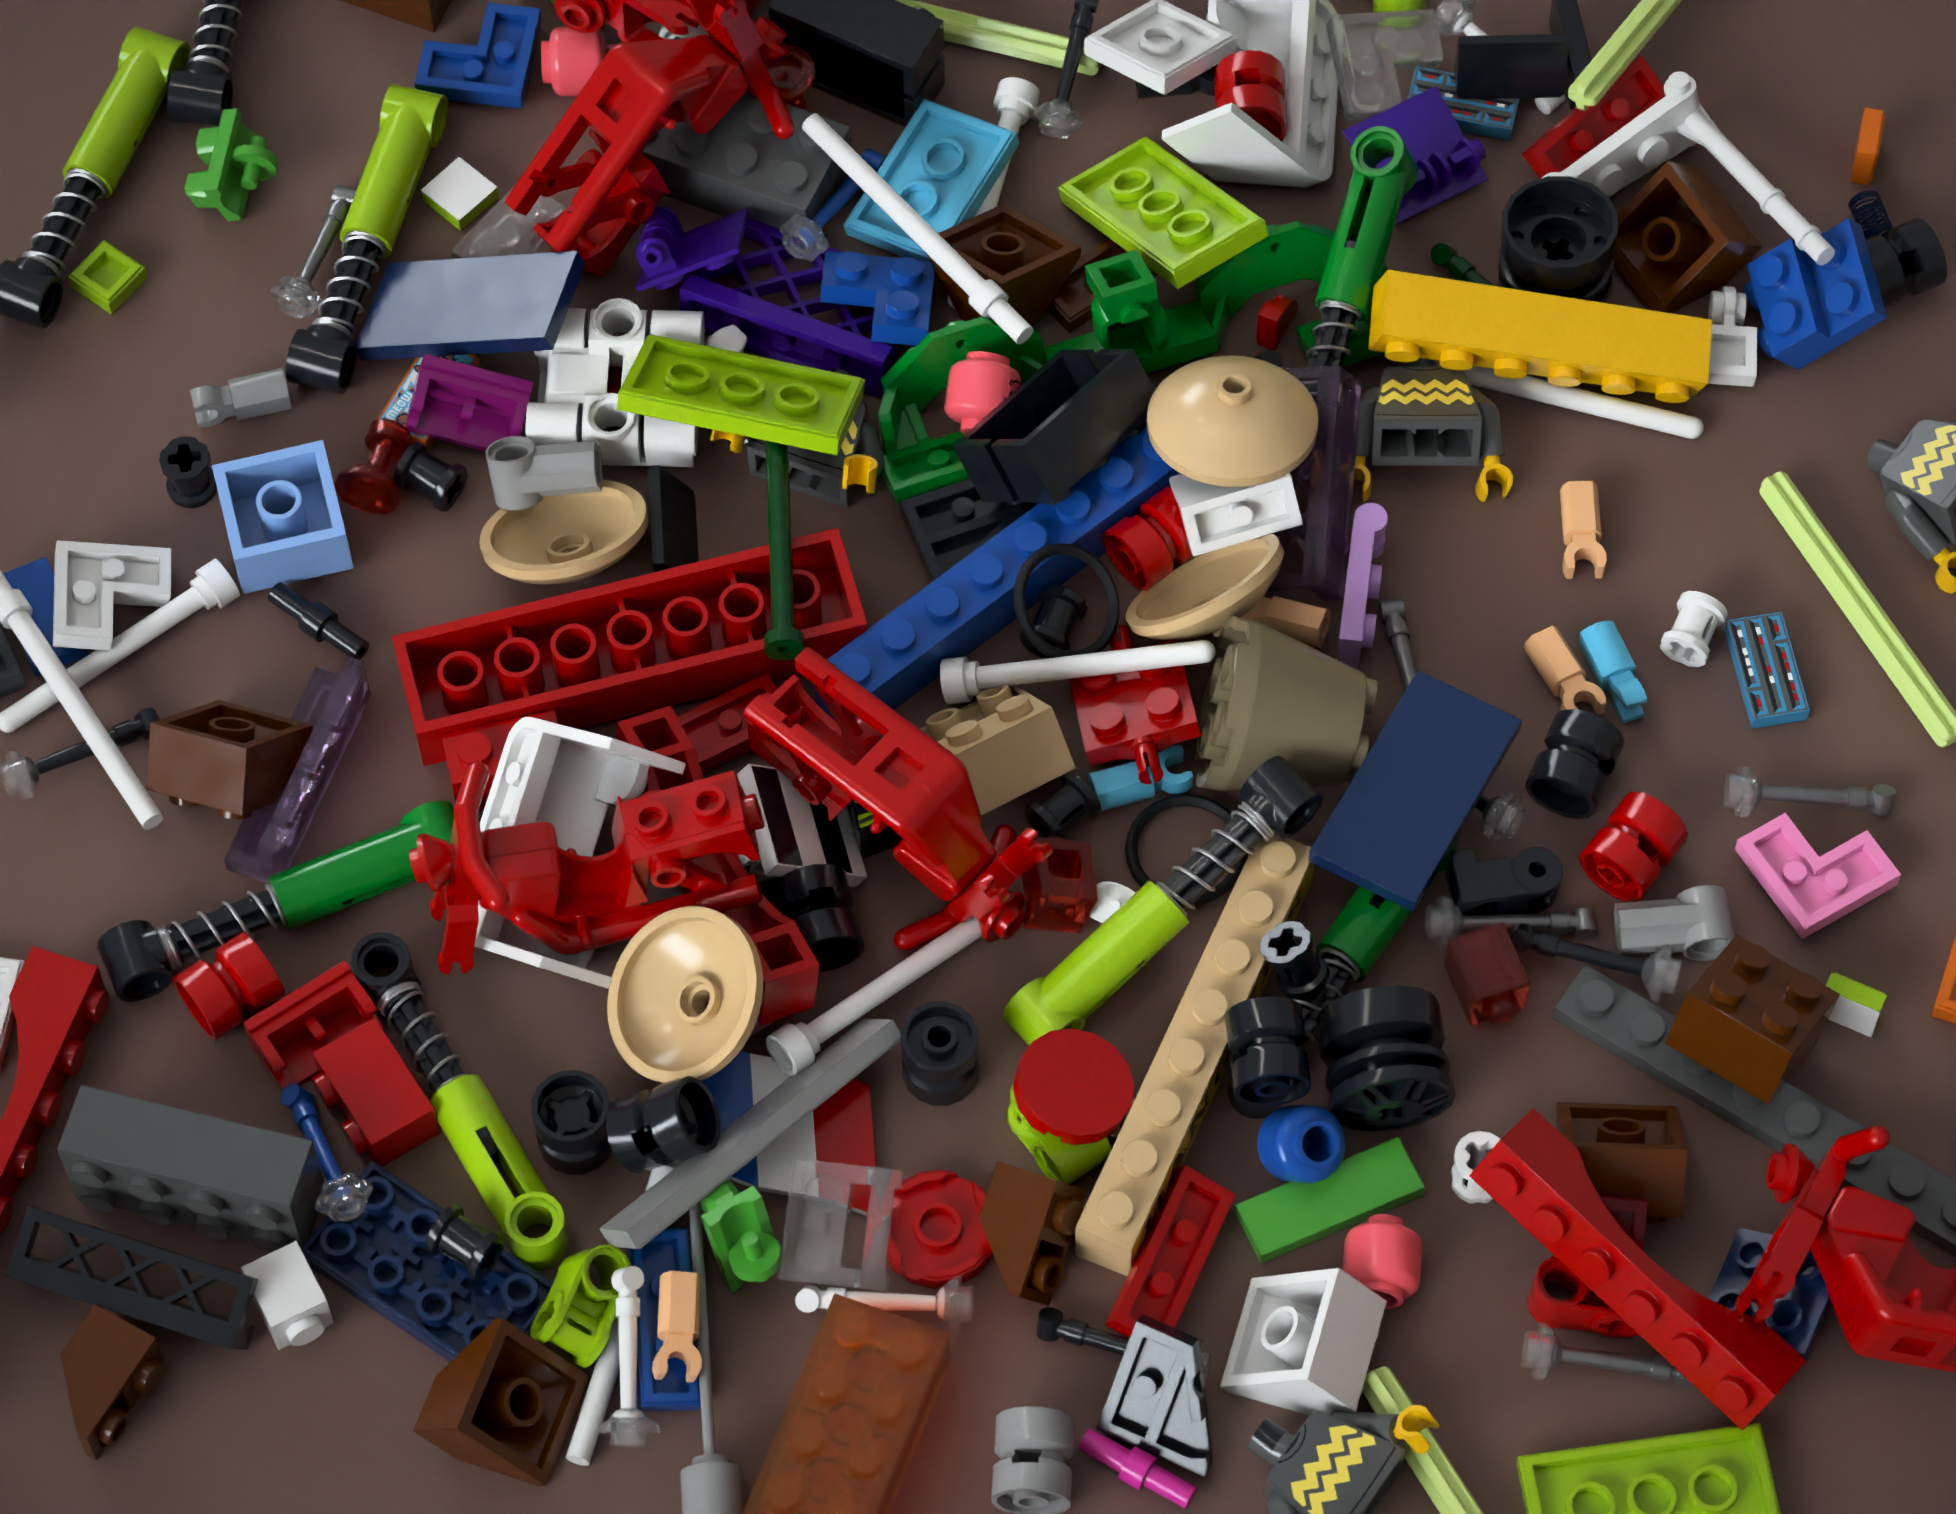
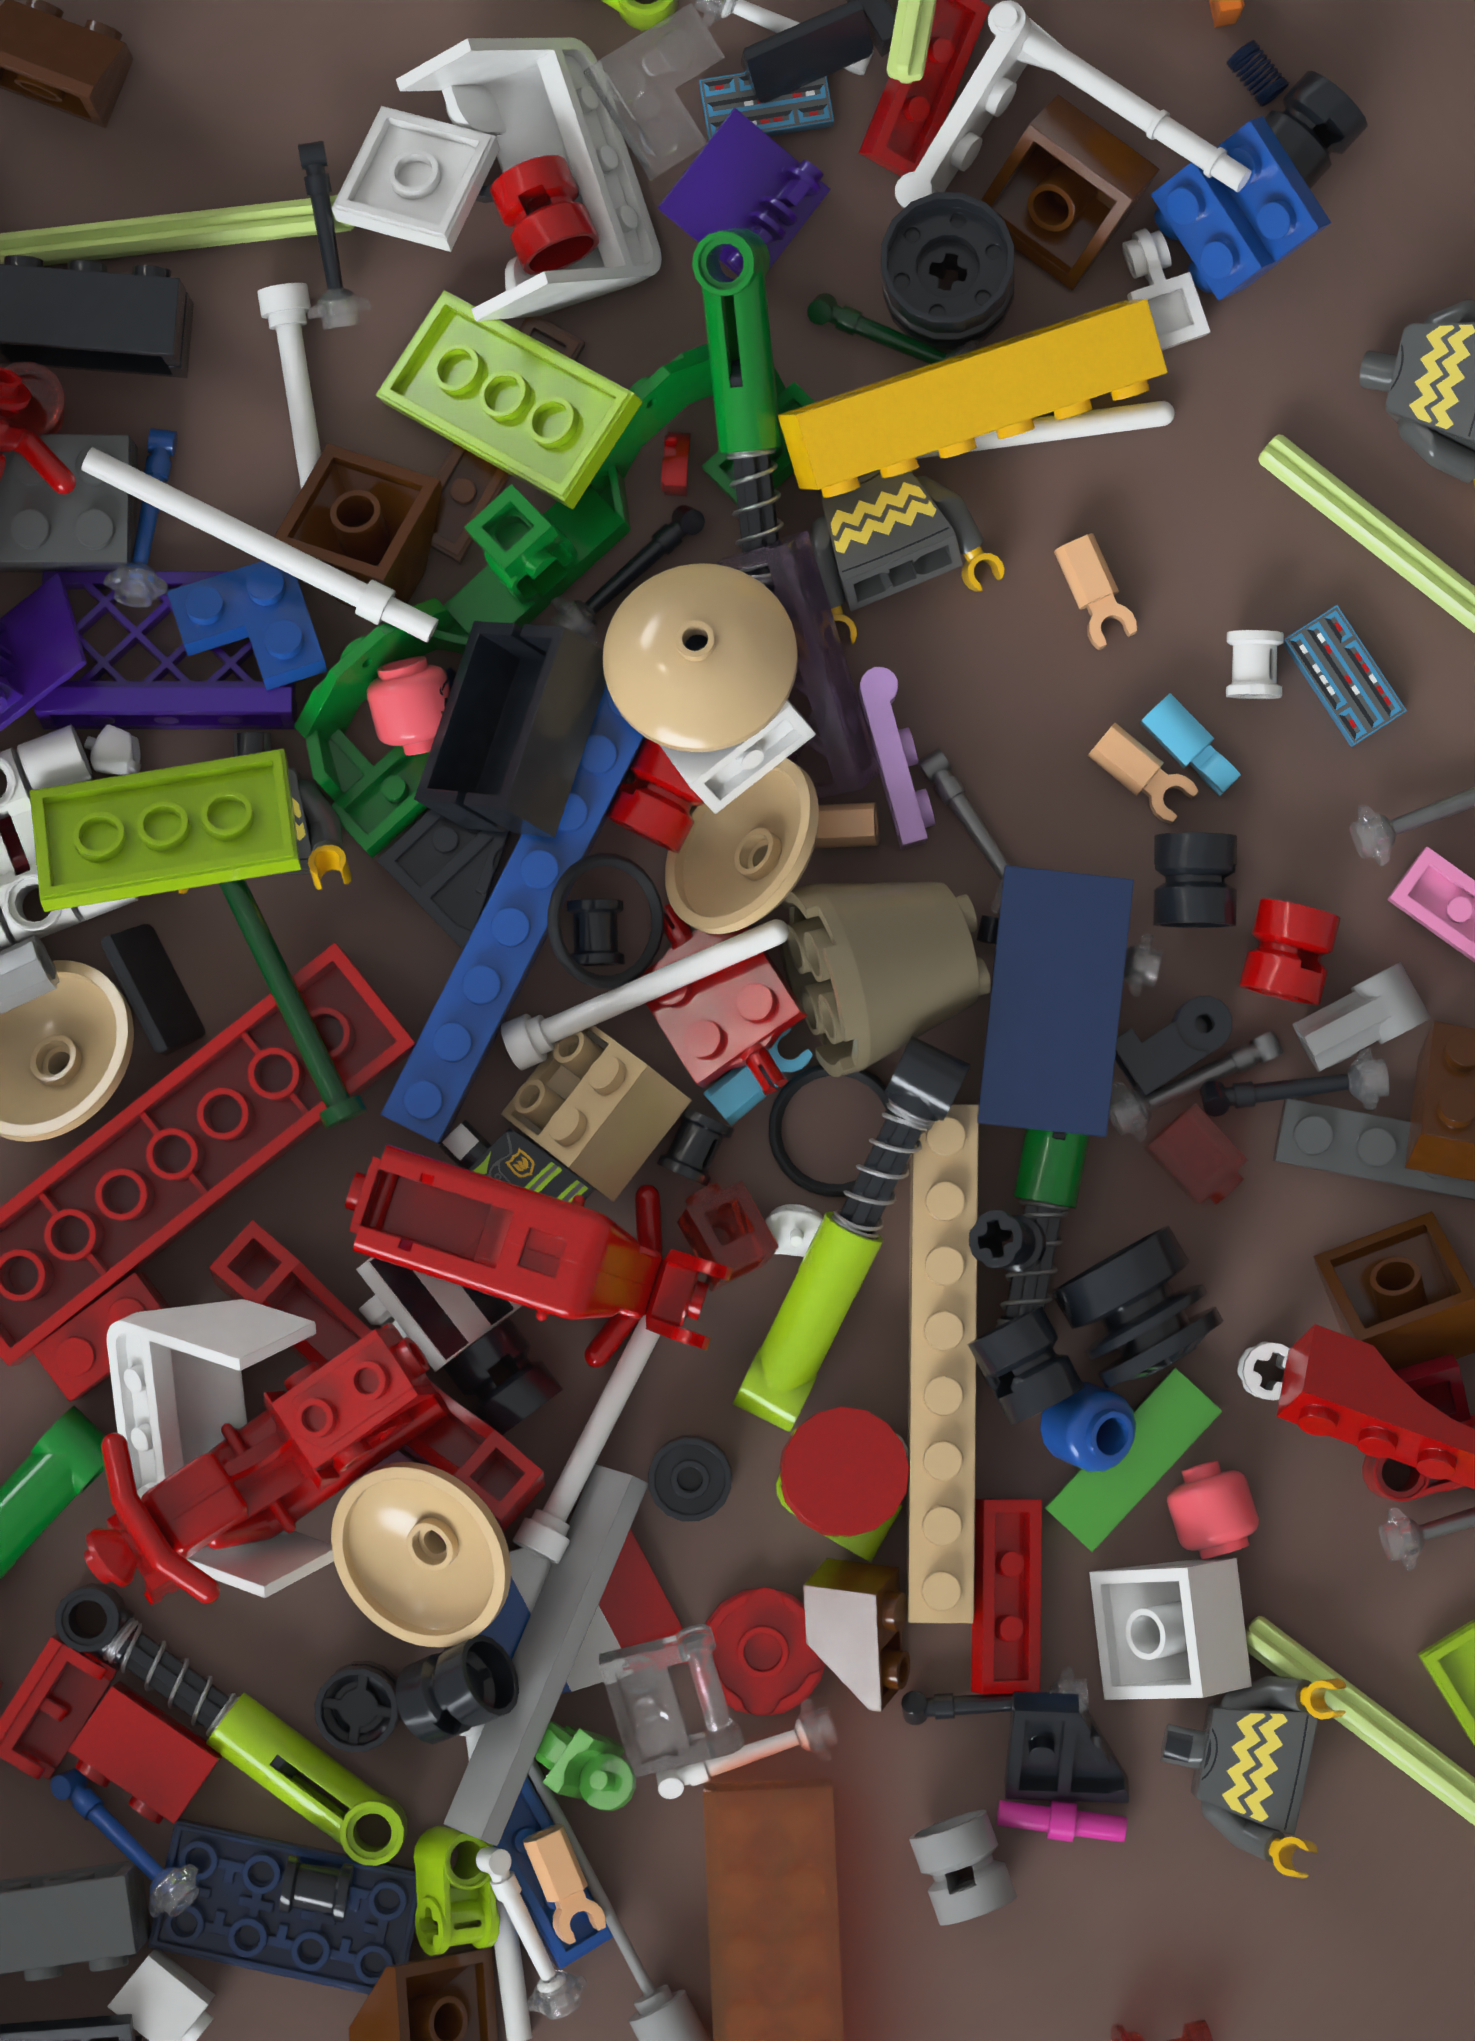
camera: 25 degrees left, 25 degrees up
red plate [677,673,777,773] -> none
medium azure tile [843,99,1020,261] -> none

